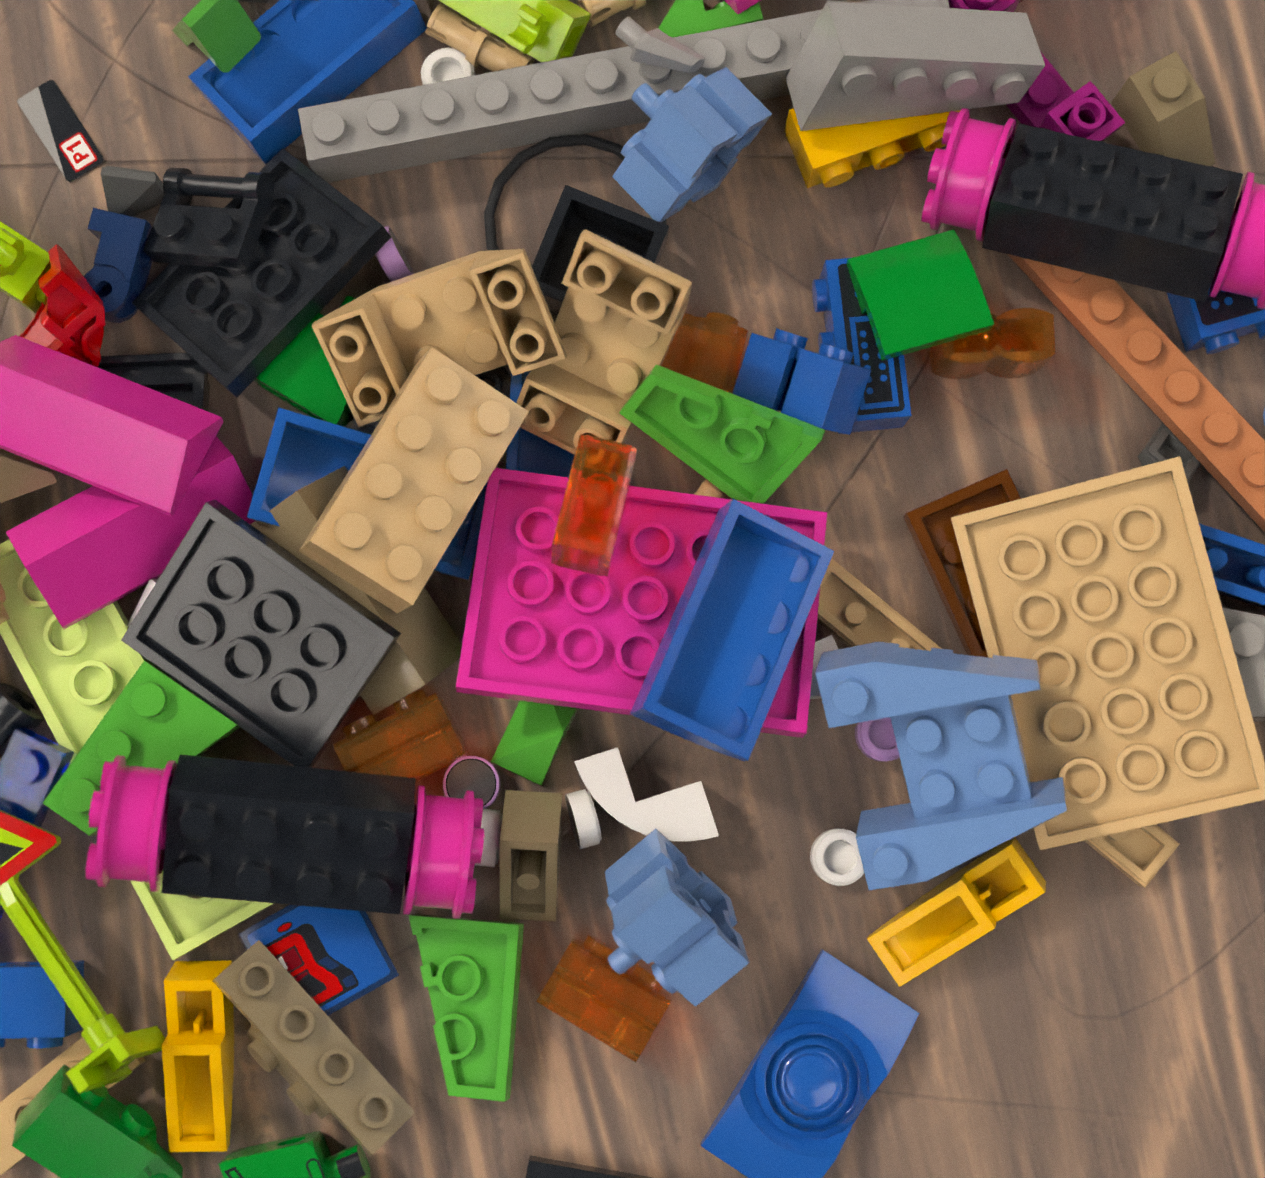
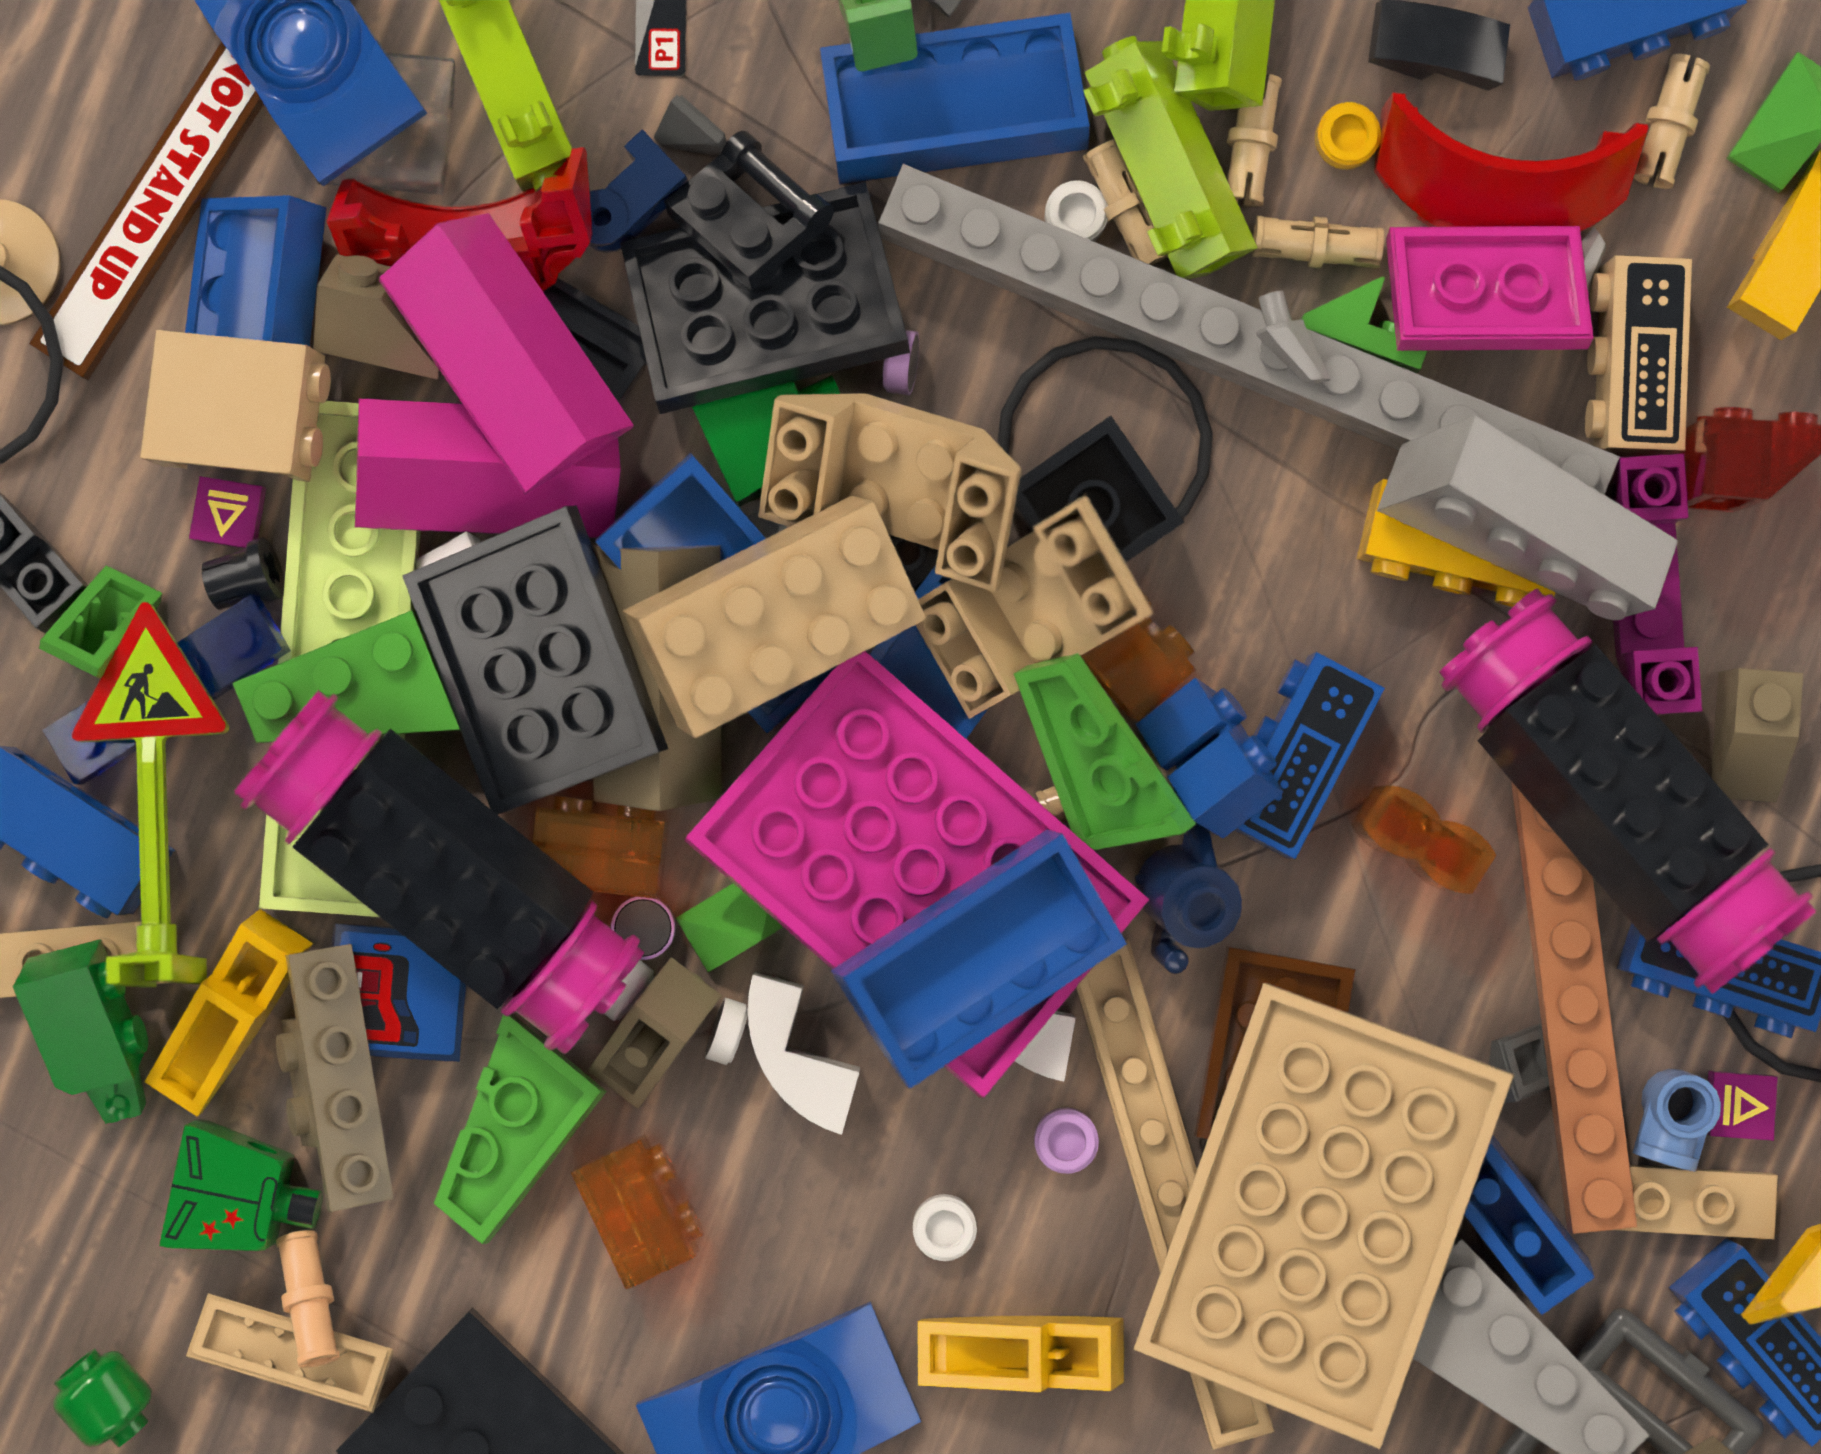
camera: 35 degrees right, 5 degrees up
clear orange brick [551,435,637,576] -> none
medium blue brick [605,829,749,1007] -> none
medium blue brick [612,67,772,222] -> none
medium blue wedge [815,641,1067,890] -> none
green slope [846,229,994,361] -> none
none -> dark blue piece [1135,789,1242,974]

